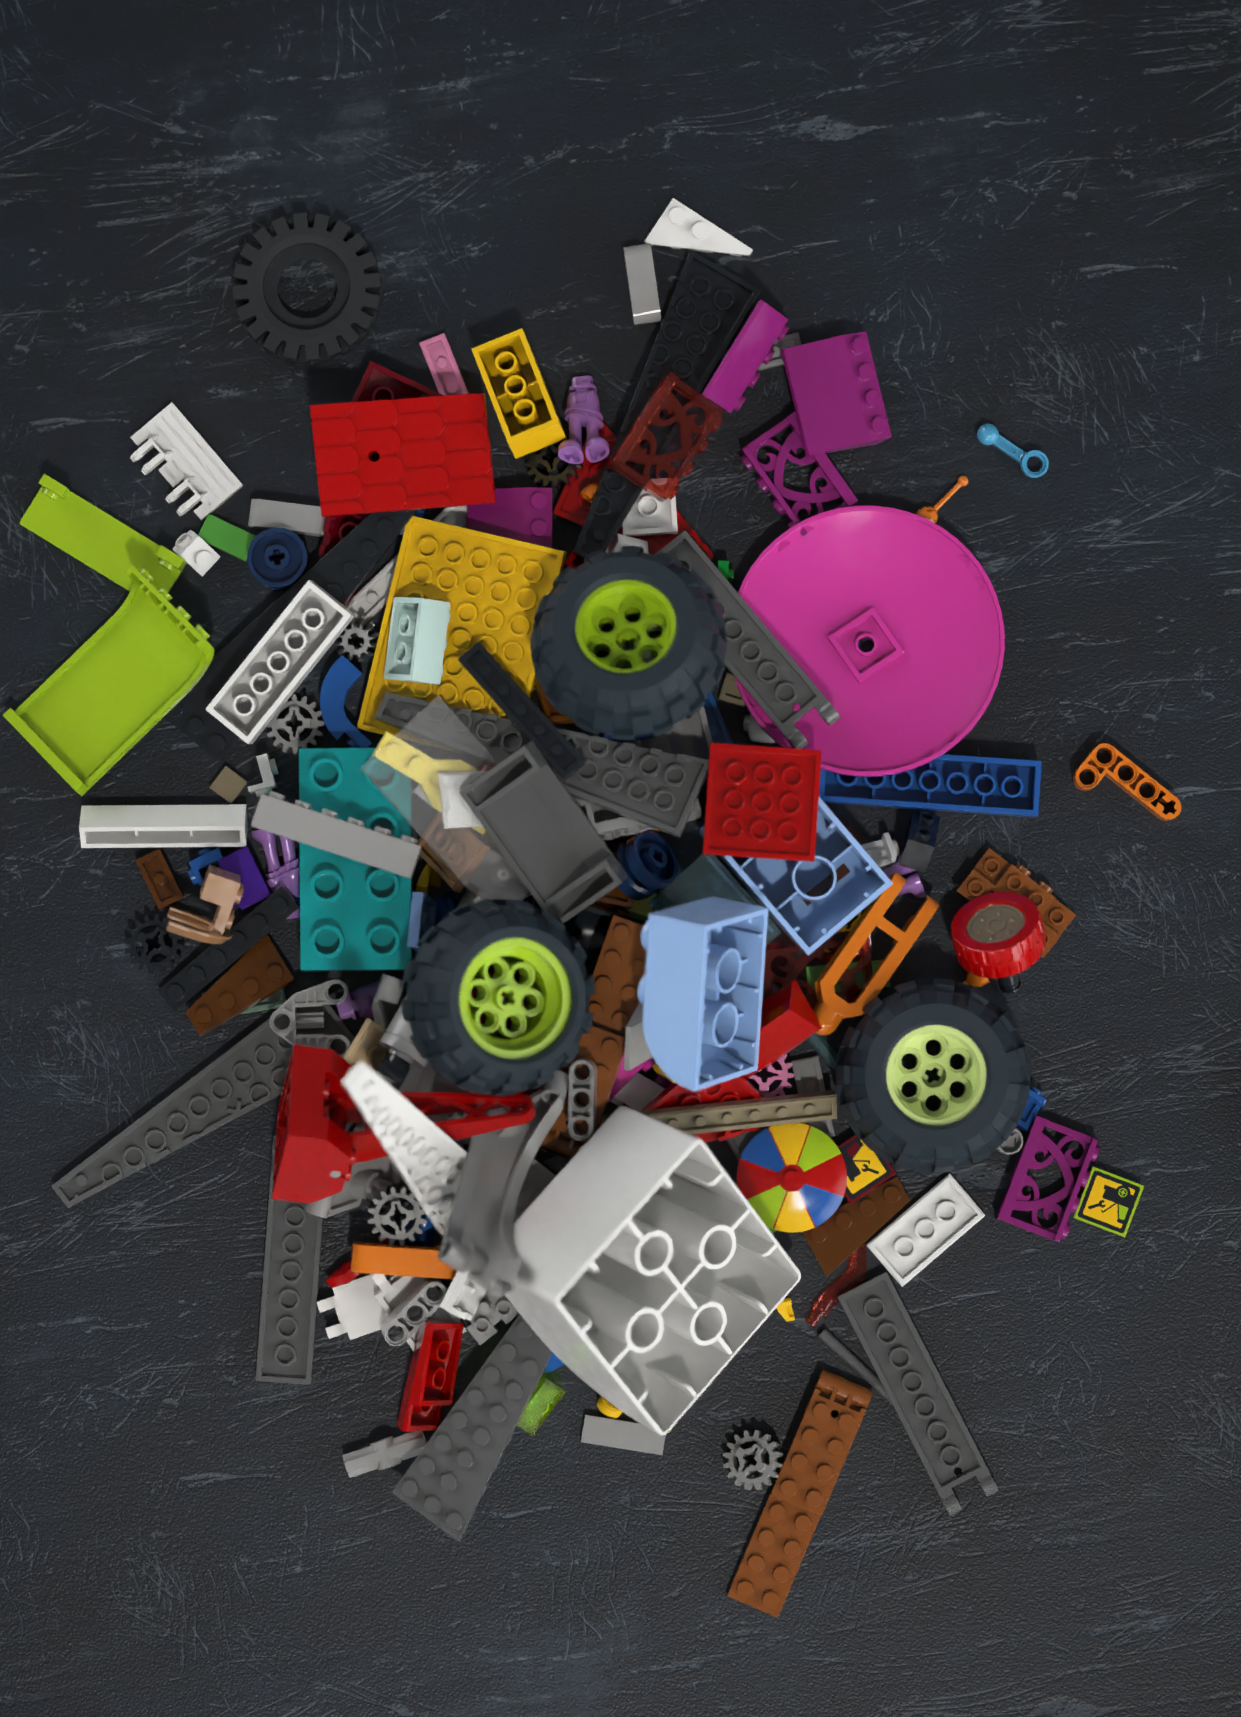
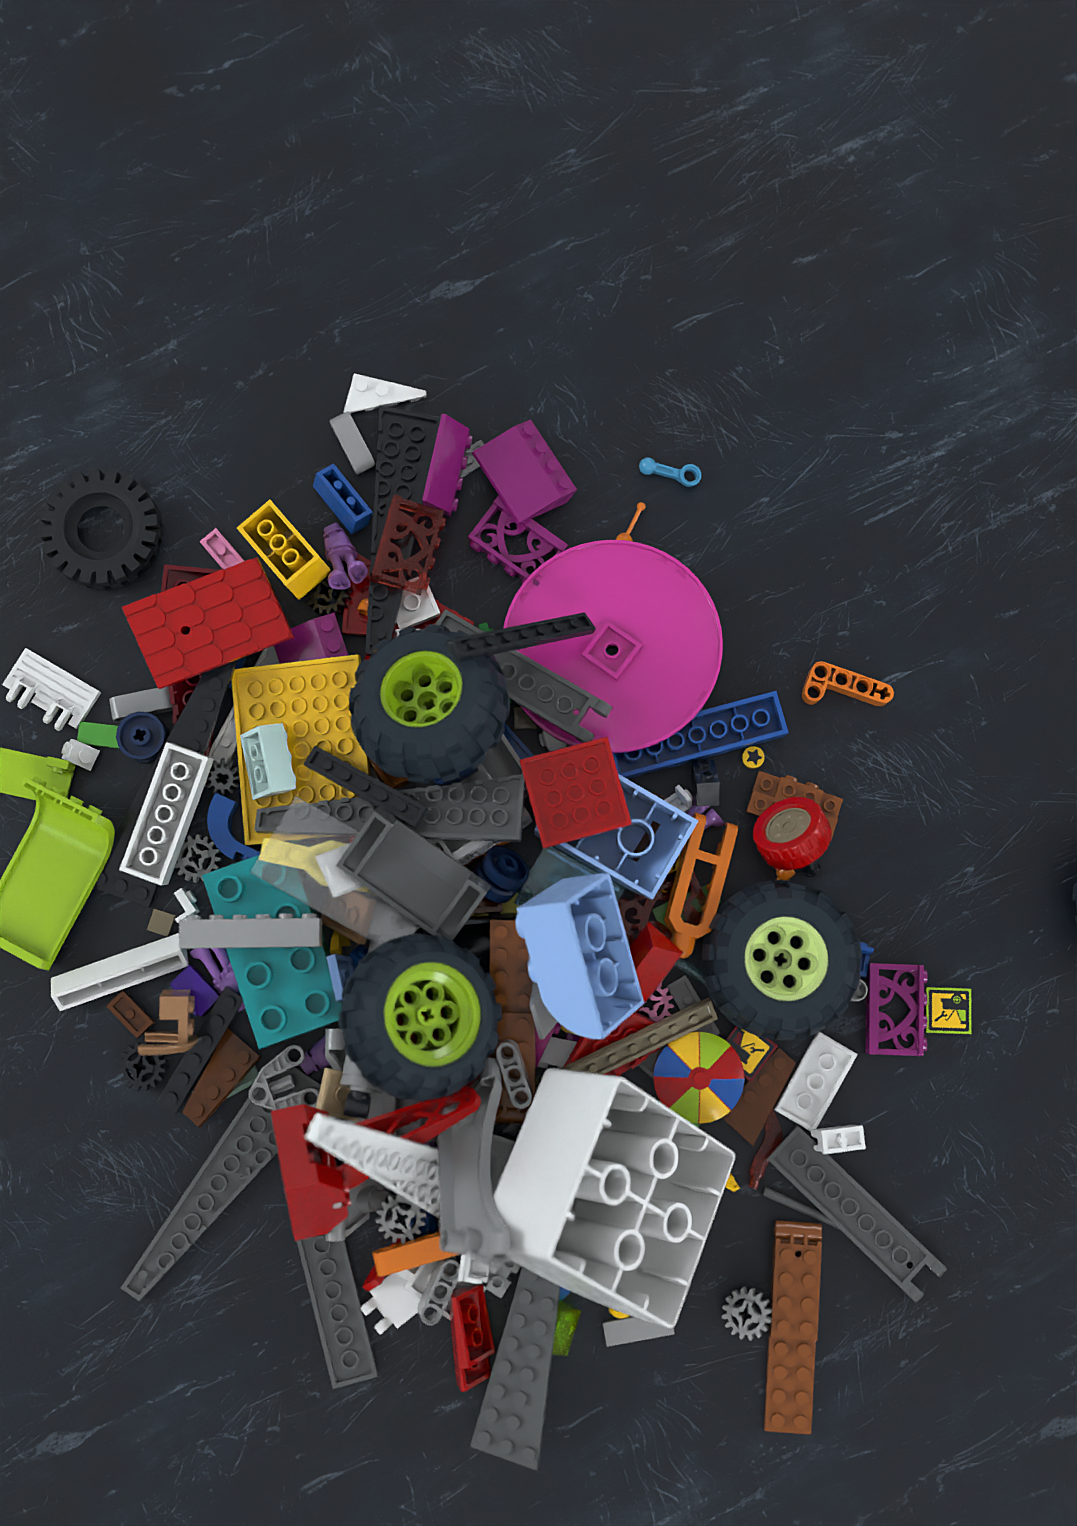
camera: 15 degrees left, 5 degrees down
blue bracket [187,847,224,887] -> none
light grey piece [342,1431,427,1478] -> none
none -> blue brick [313,463,373,535]
none -> black tile [445,612,596,662]
none -> yellow tile [742,746,764,769]
none -> white hinge [811,1125,866,1154]

